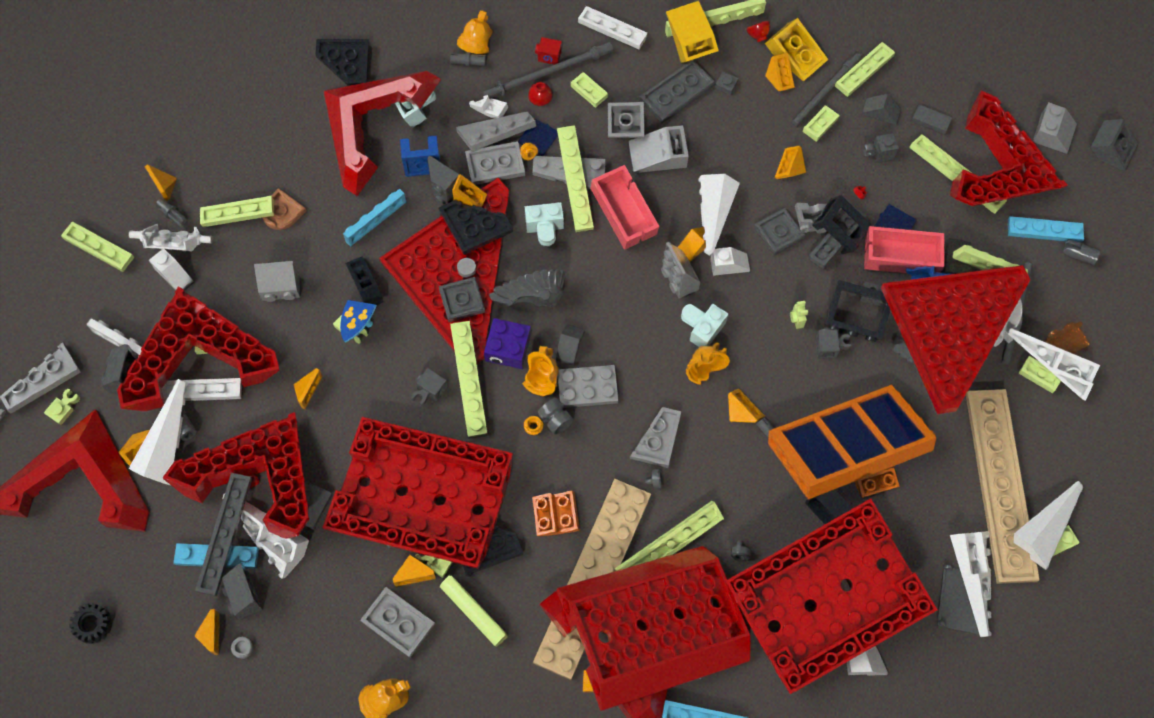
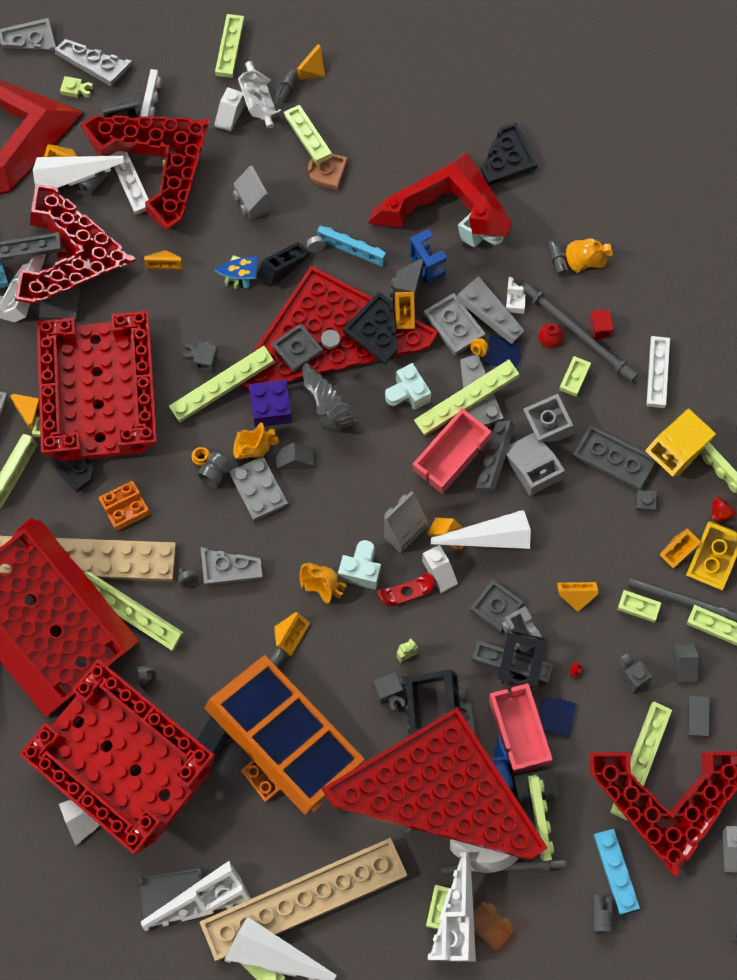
camera: 70 degrees right, 0 degrees up
none -> light grey tile [306,236,326,253]
none -> red piece [378,573,435,606]
none -> dark grey plate [476,421,515,492]

